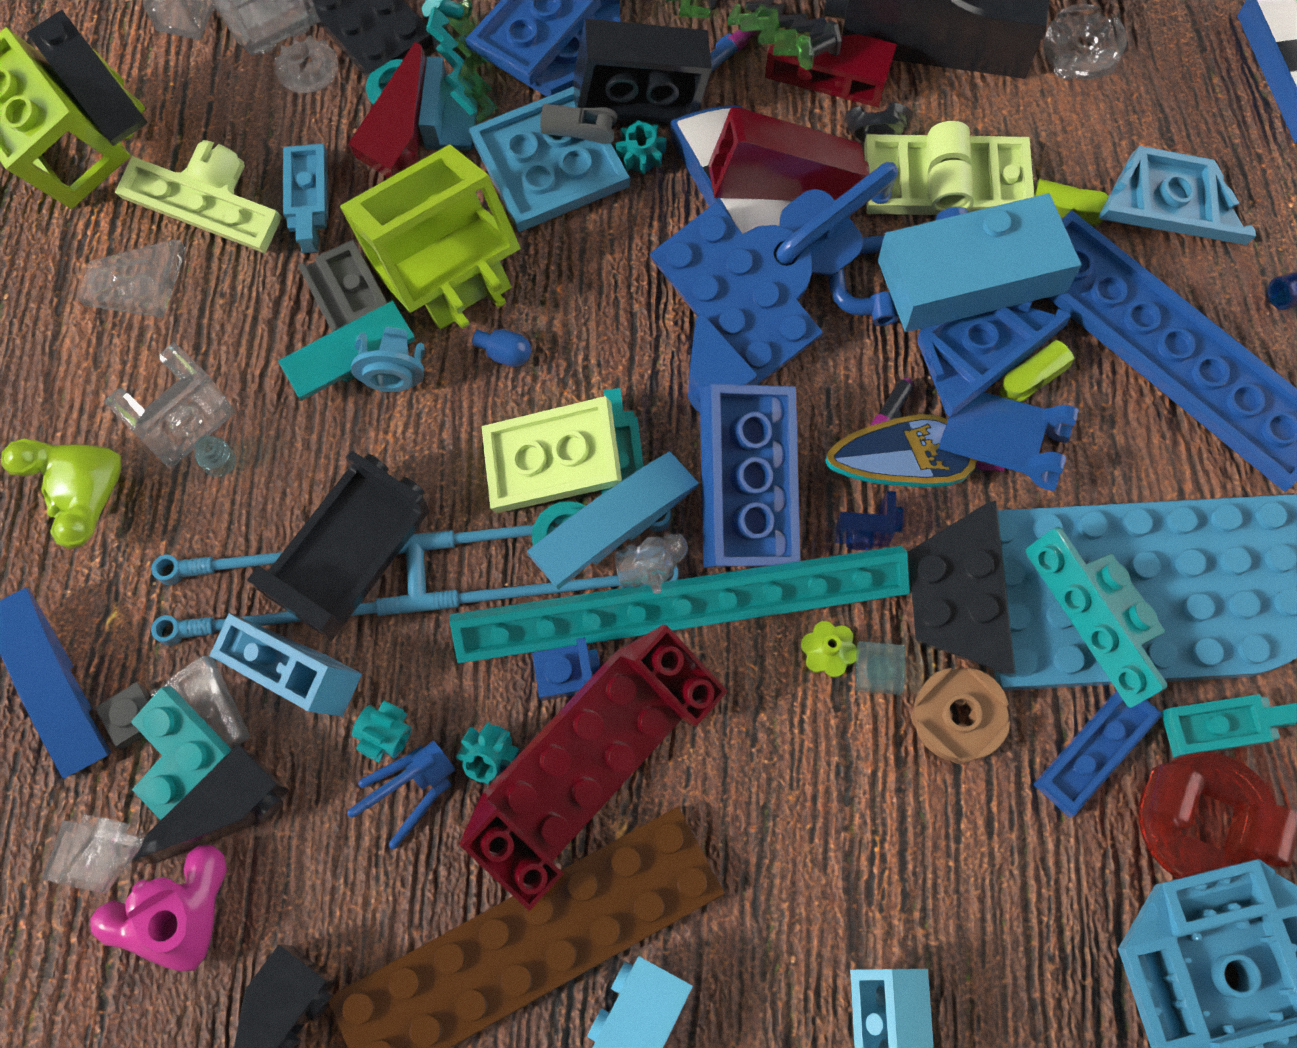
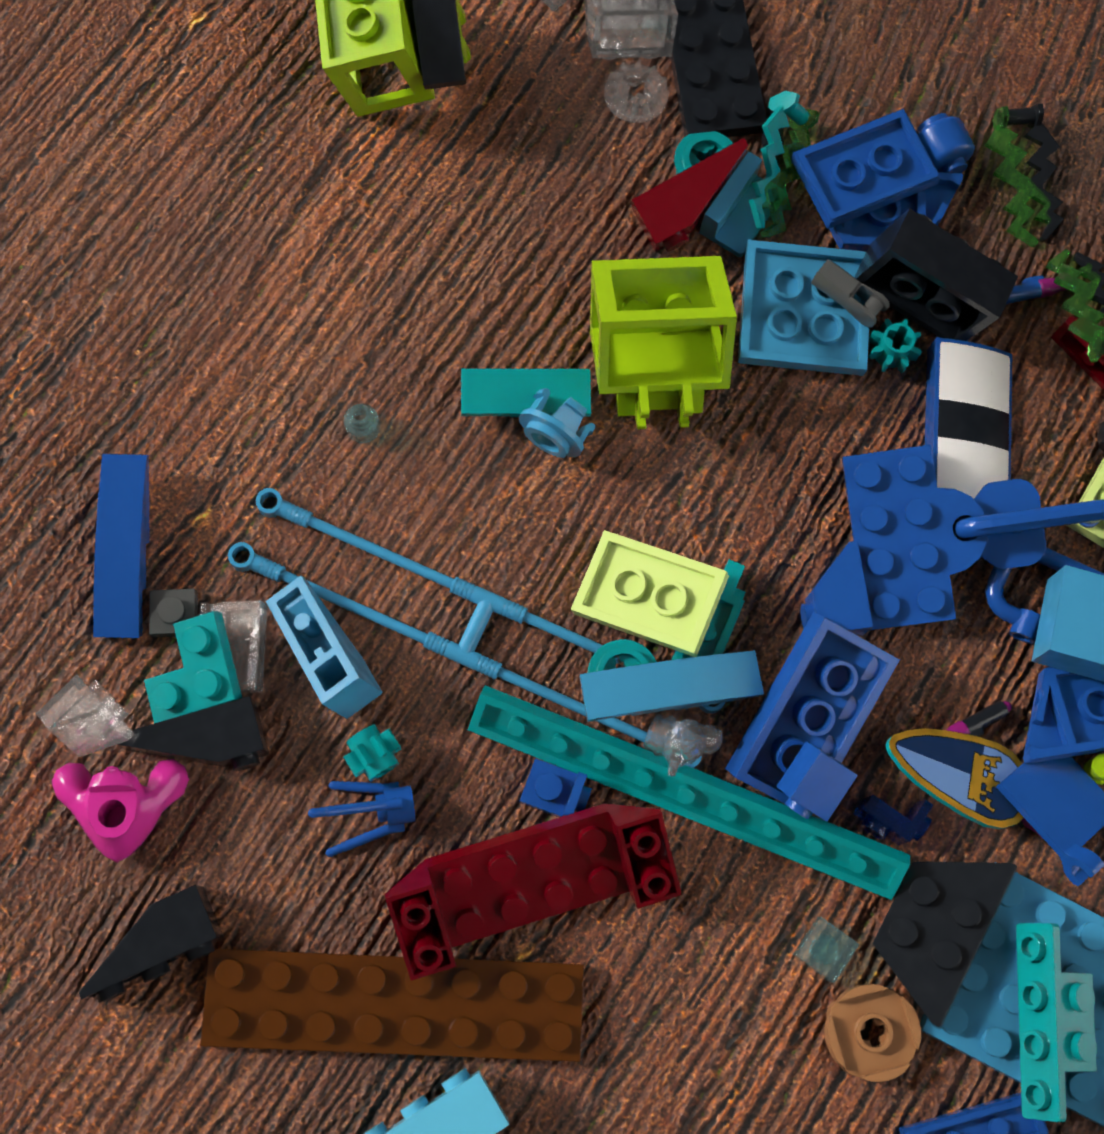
camera: 20 degrees right, 5 degrees up
lime head [1,439,122,550] -> none
clear wing [77,239,186,318] -> none
clear panel [103,342,236,469] -> none
yellowish green plate [115,140,282,254] -> none
black panel [247,450,430,642] -> none
dark azure hinge [283,143,329,253] -> none
dark grey plate [298,240,387,332] -> none
teal gear [456,722,520,785] -> none
blue cylinder [472,329,531,367] -> none
dark red slope [708,107,870,200] -> none
lime plant [801,621,858,678] -> none
none -> blue brick [777,741,858,822]

